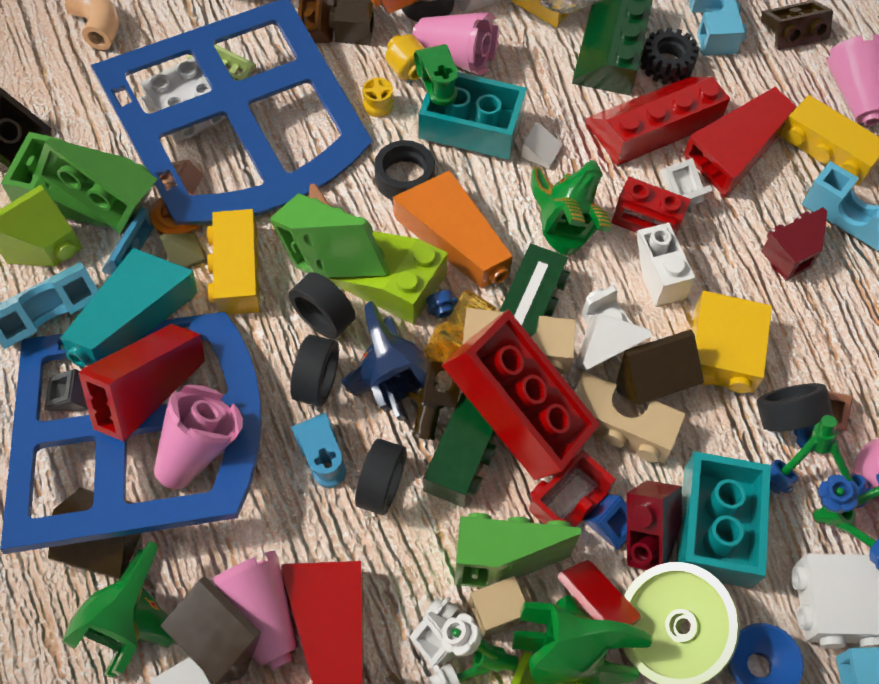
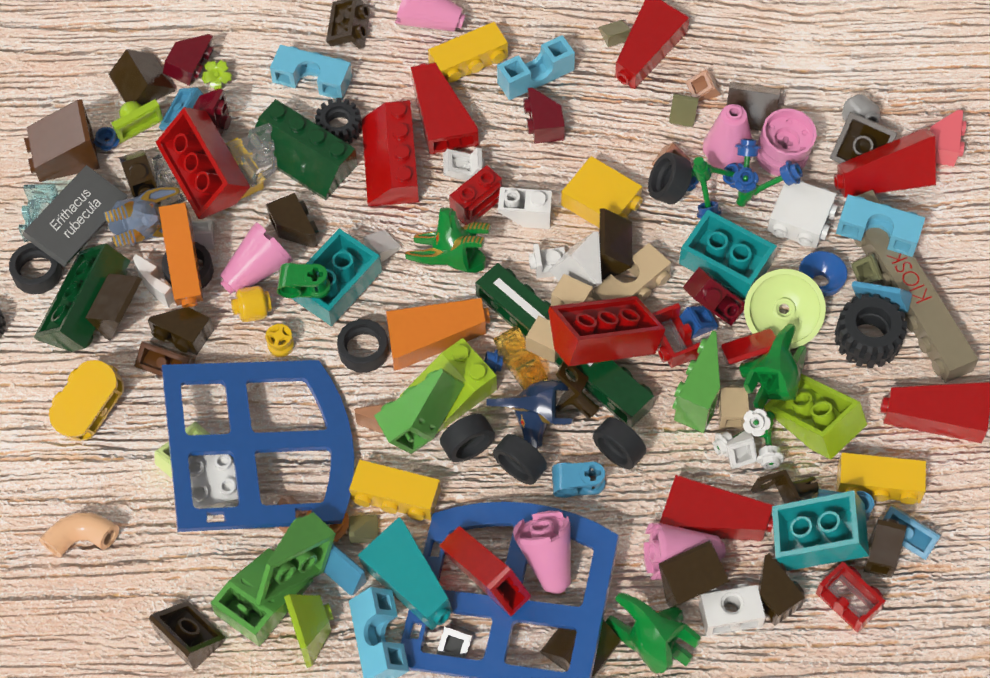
camera: 65 degrees left, 0 degrees up
none -> dark brown slope [266,193,319,248]

